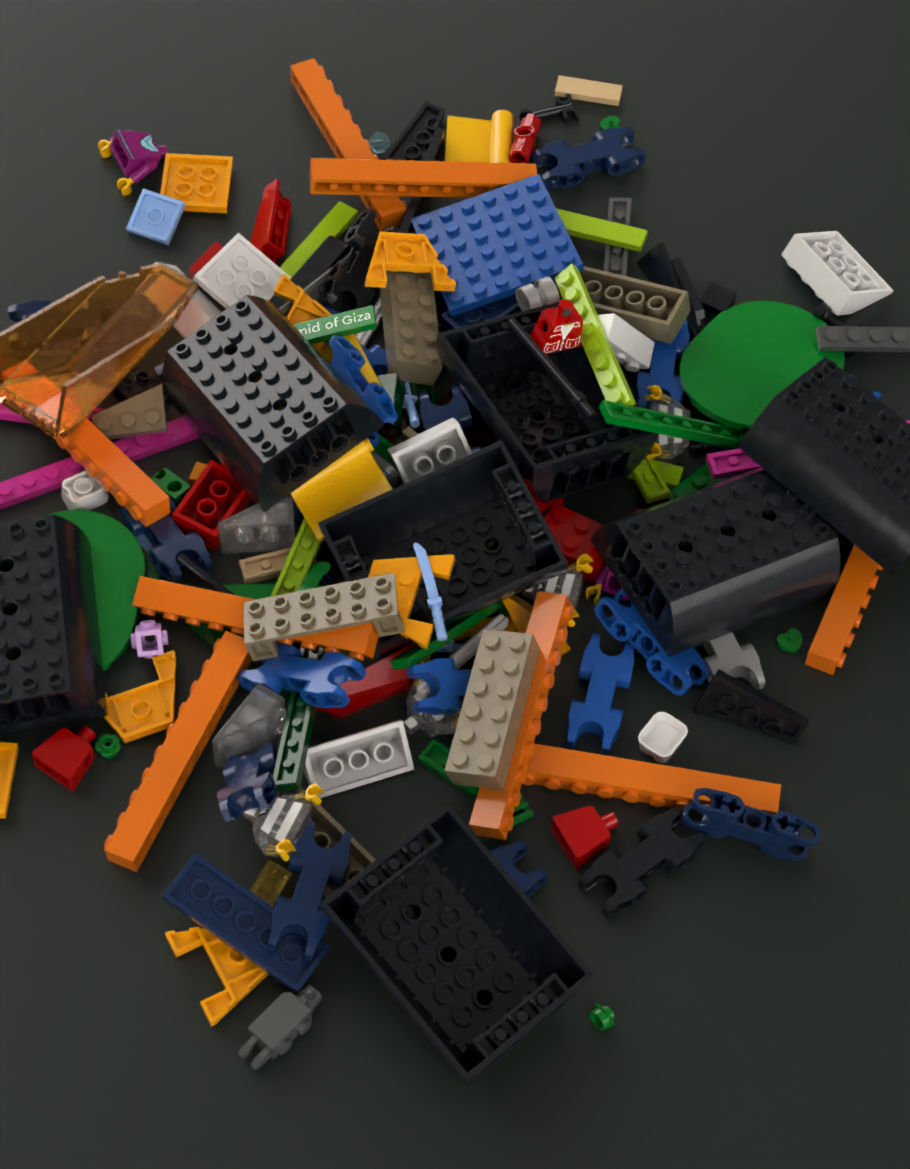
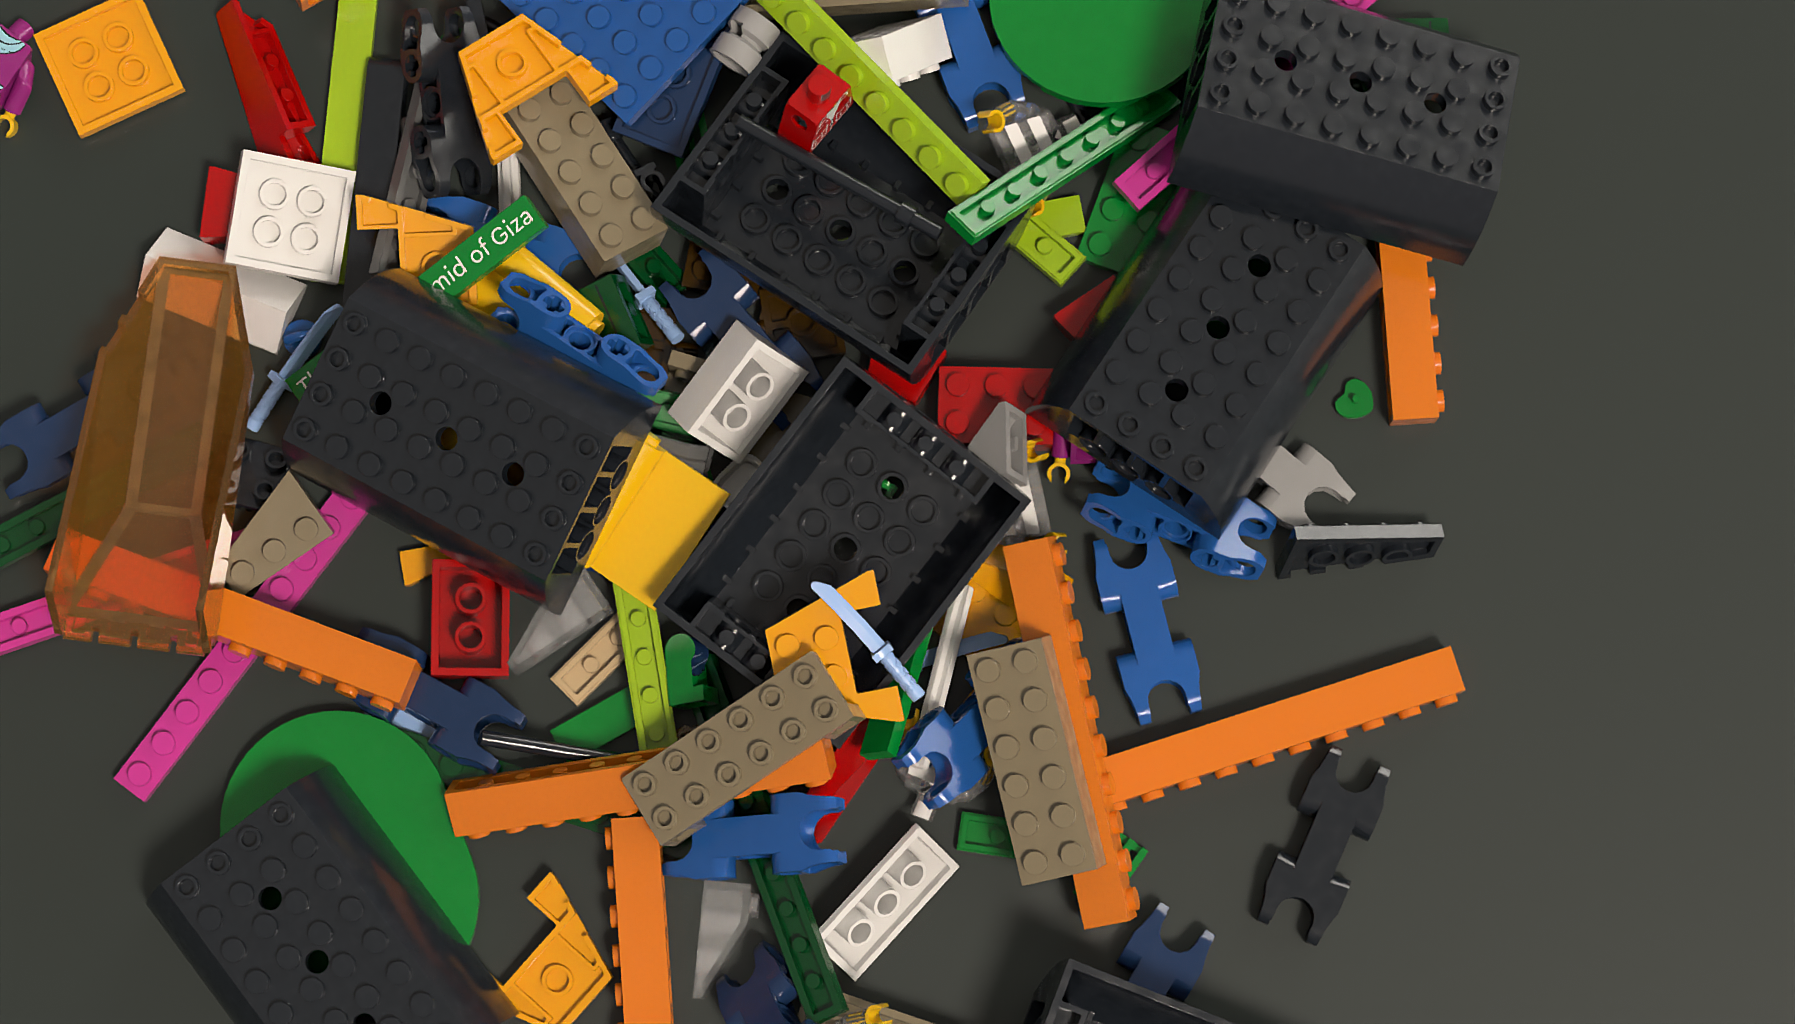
camera: 25 degrees left, 25 degrees up
white piece [61,471,109,511] -> none
light blue tile [126,189,186,246] -> none
lavender brick [131,620,168,659] -> none
green leg [150,468,191,507] -> none
red torso [550,806,619,870] -> none
white piece [638,712,688,763] -> none
dark blue piece [681,788,821,861] -> none
none -> light grey slope [967,401,1028,487]

